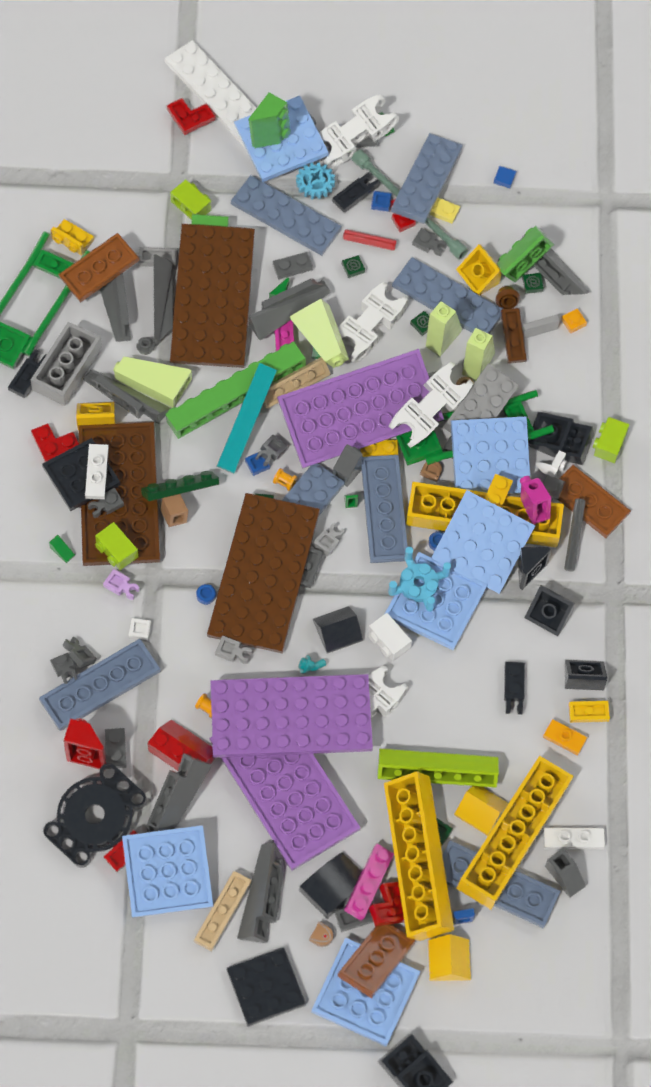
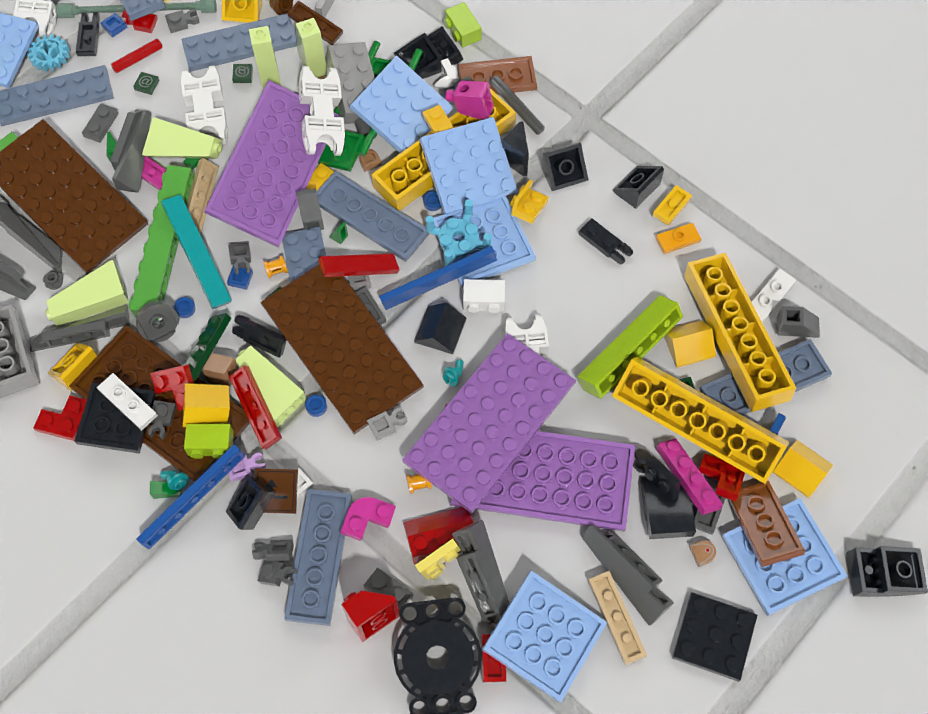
camera: 45 degrees left, 0 degrees up
none -> dark grey plate [136,300,179,342]
none -> blue tile [136,444,246,549]
none -> plate [150,364,194,411]
none -> teal plate [160,470,188,490]
none -> blue tile [174,297,196,318]
none -> yellow slope [182,383,230,427]
none -> black slope [225,474,276,530]
none -> red tile [229,365,282,450]
none -> black hinge [232,315,287,358]
none -> yellowish green slope [235,345,306,428]
none -> reddish brown piece [255,468,298,514]
none -> red tile [318,253,400,277]
none -> dark pink plate [340,497,396,541]
none -> blue tile [379,246,497,310]
none -> light yellow plate [415,539,461,580]
none -> yellow bracket [510,180,549,224]
none -> black hinge [633,448,680,501]

